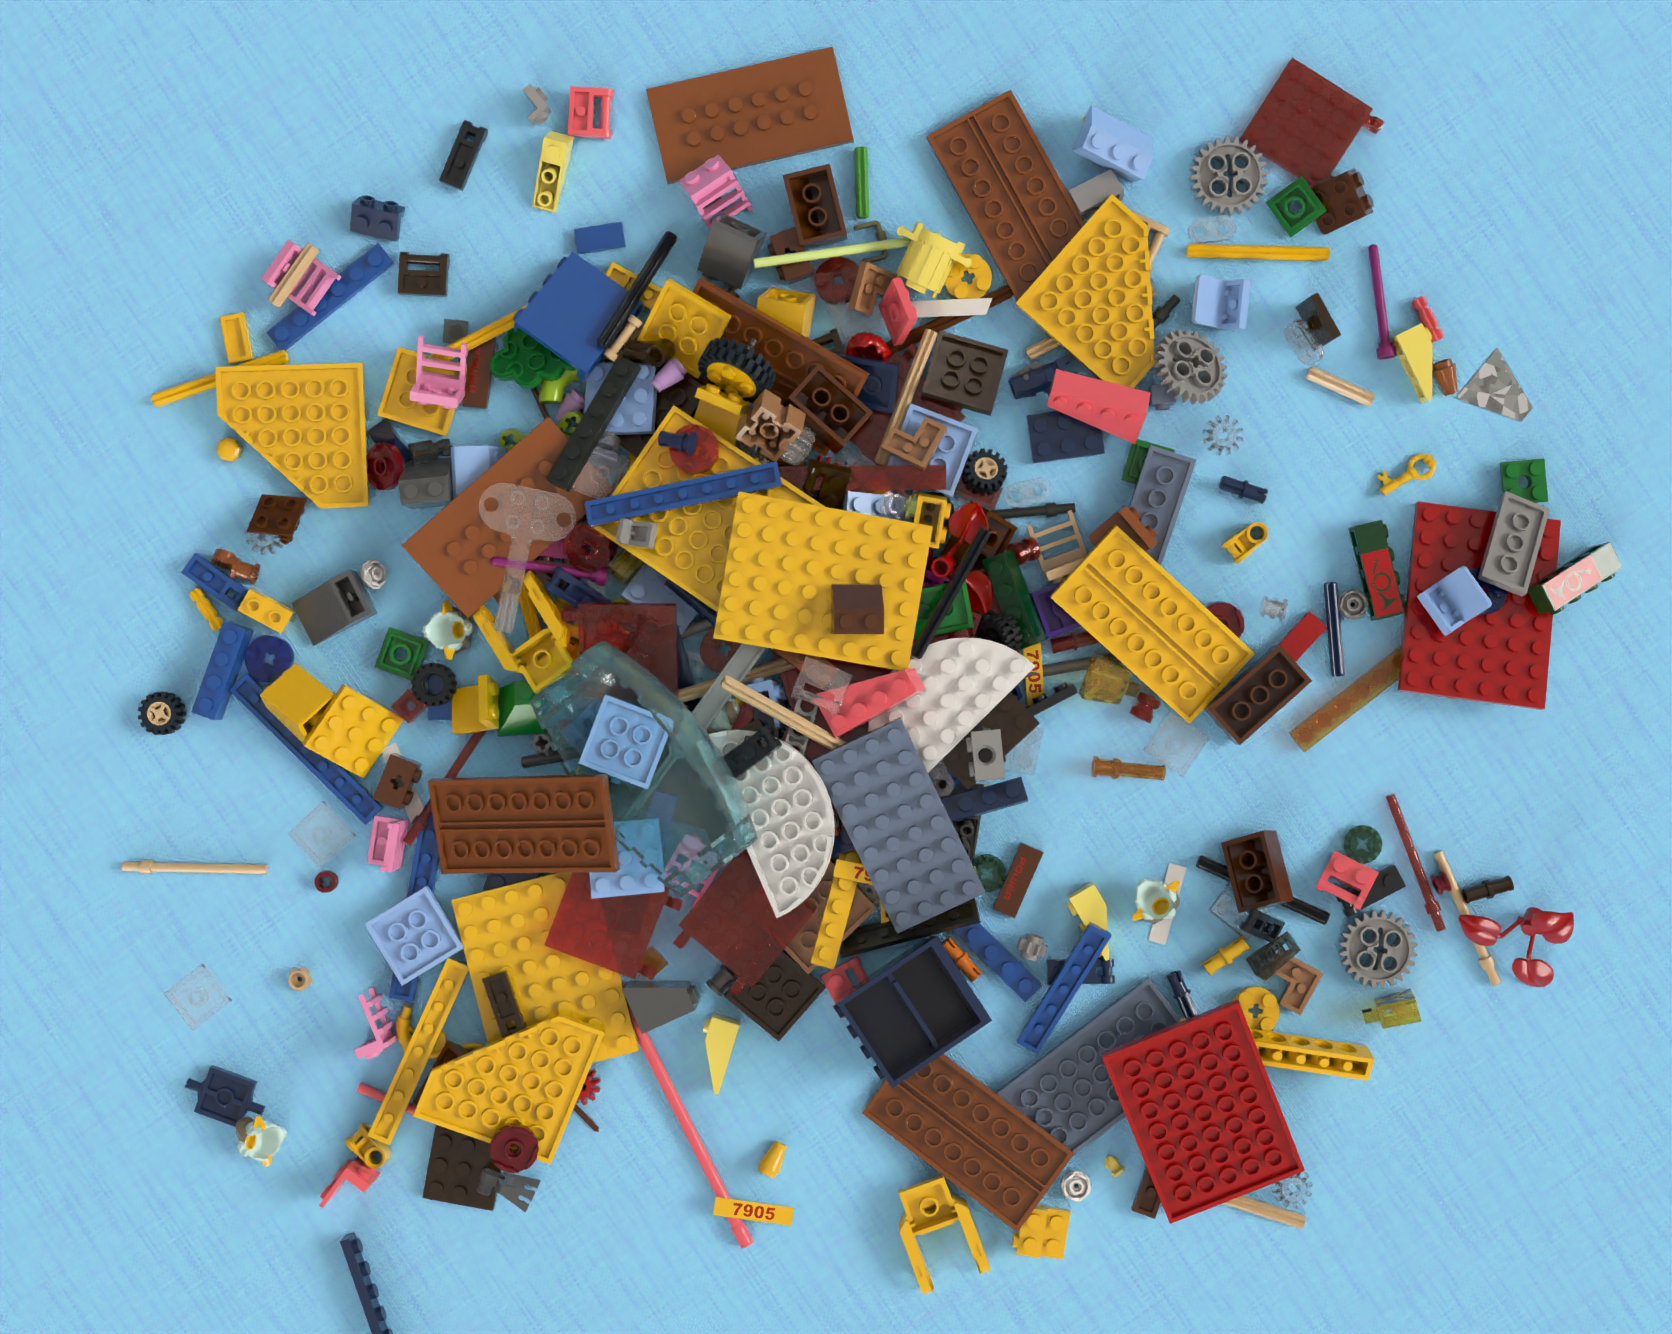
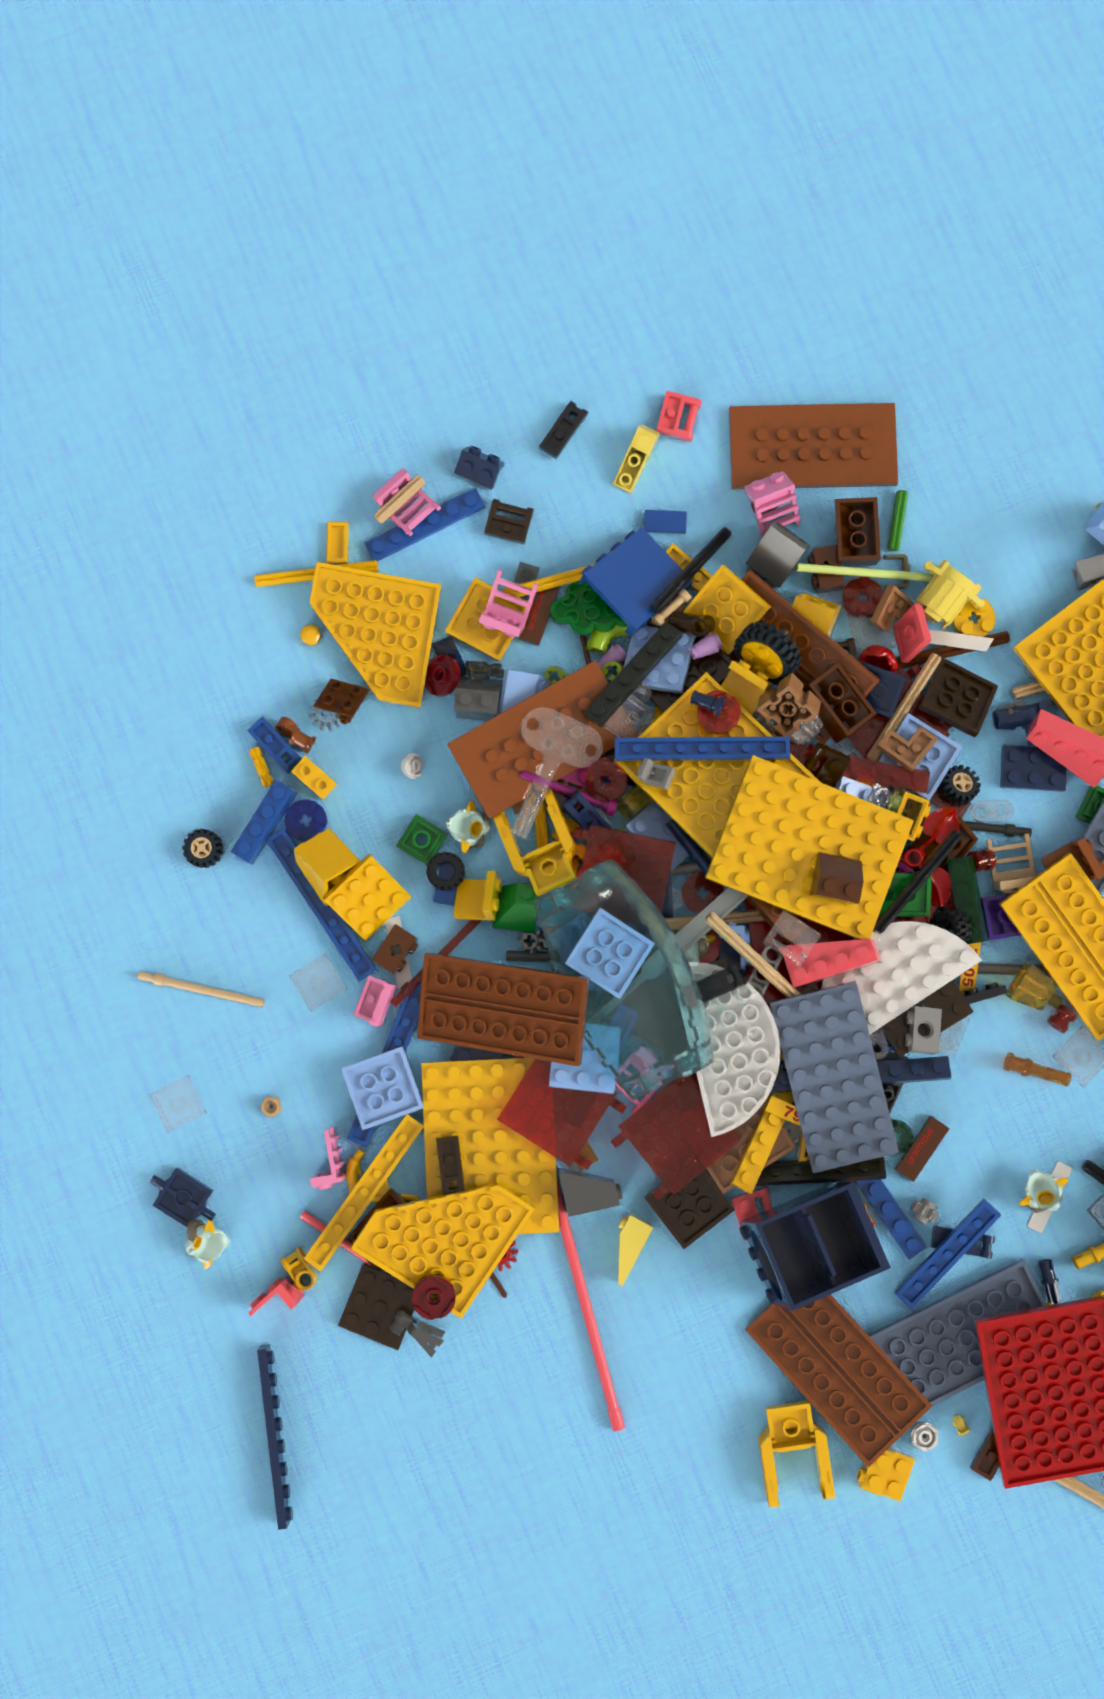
camera: 10 degrees right, 5 degrees down
dark grey slope [292,570,378,646] -> none
dark red bush [314,870,339,893] -> none
clear red plate [391,689,428,723] -> none
light grey bracket [523,84,551,126] -> none
dark grey bush [706,964,738,996] -> none
yellow sticker [713,1197,794,1226] -> none
yellow cone [757,1141,787,1178] -> none
dark orange plate [926,90,1085,302] -> none
clear red axle [1050,631,1099,654] -> none
light yellow slope [1066,882,1109,961] -> none

